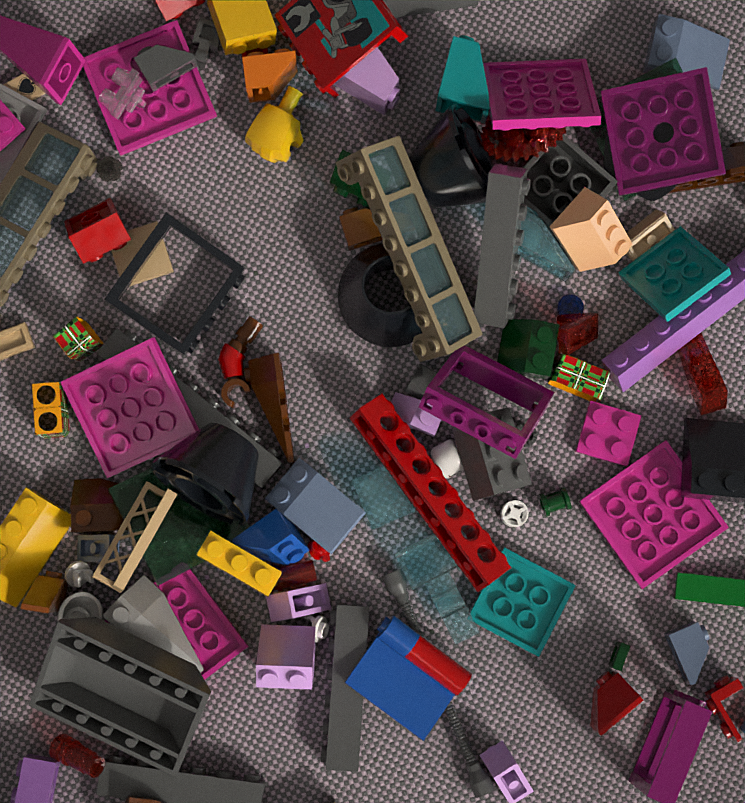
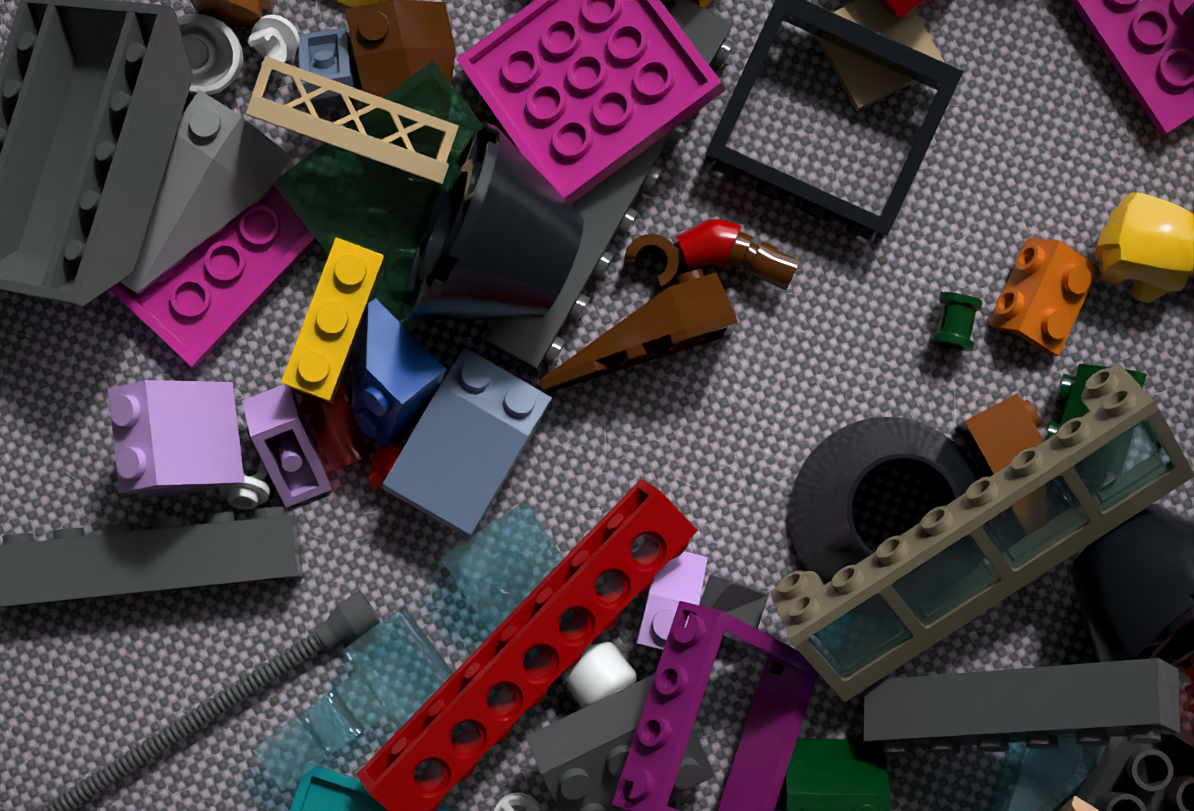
camera: 80 degrees right, 0 degrees up
blue door [344,615,472,741] -> none
none -> dark green bush [929,292,983,352]
none -> orange bracket [989,238,1100,356]

